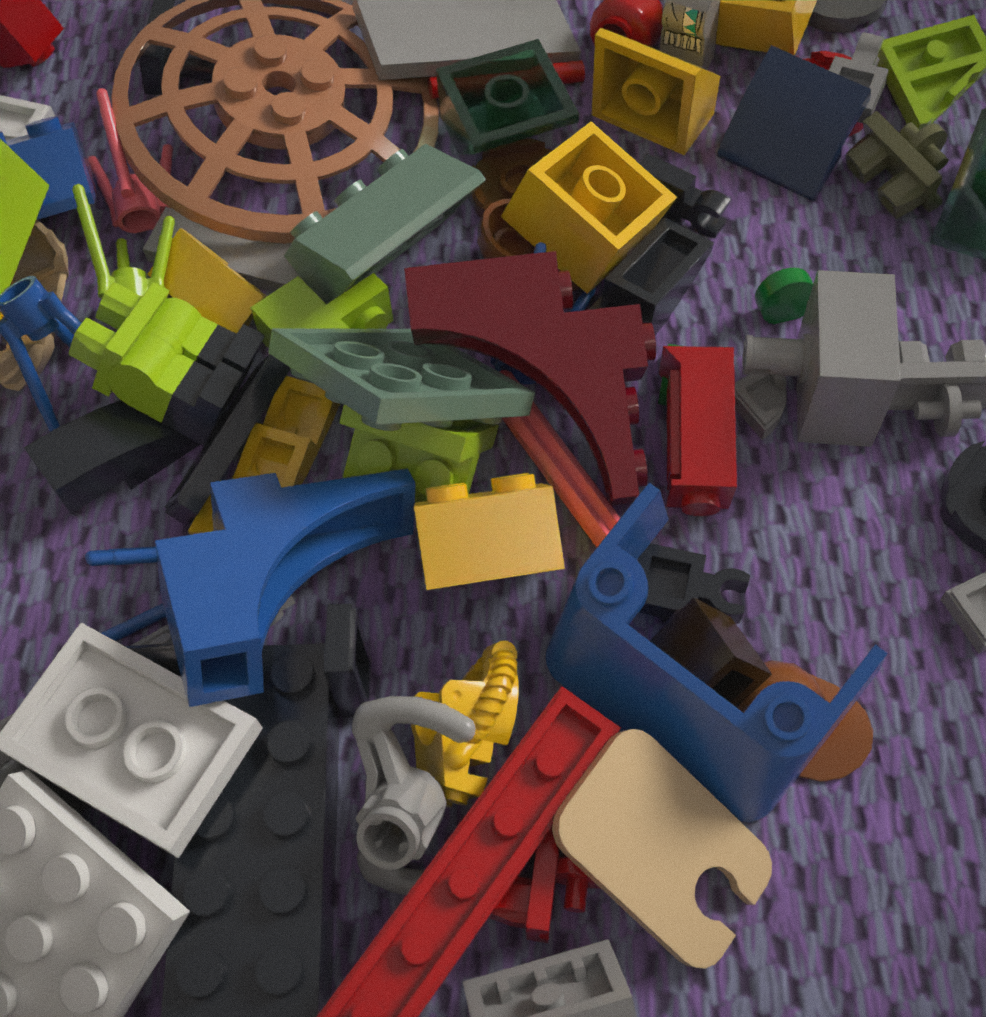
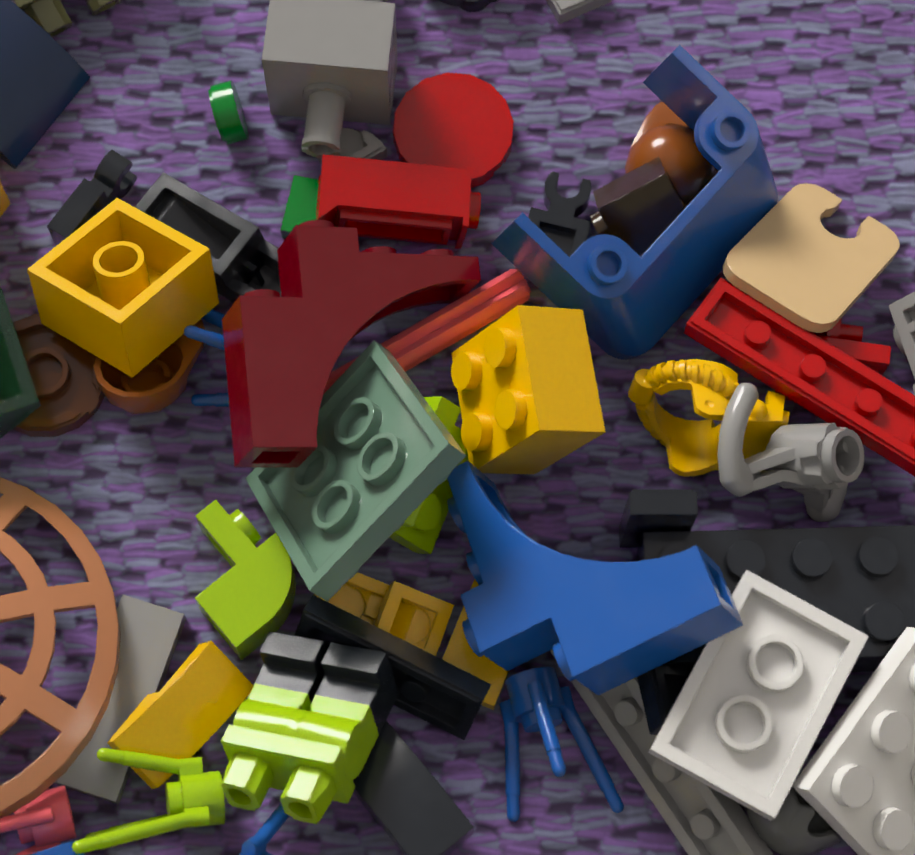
camera: 95 degrees left, 10 degrees up
sand green slope [284,144,486,304] -> none
none -> red tile [393,72,514,188]

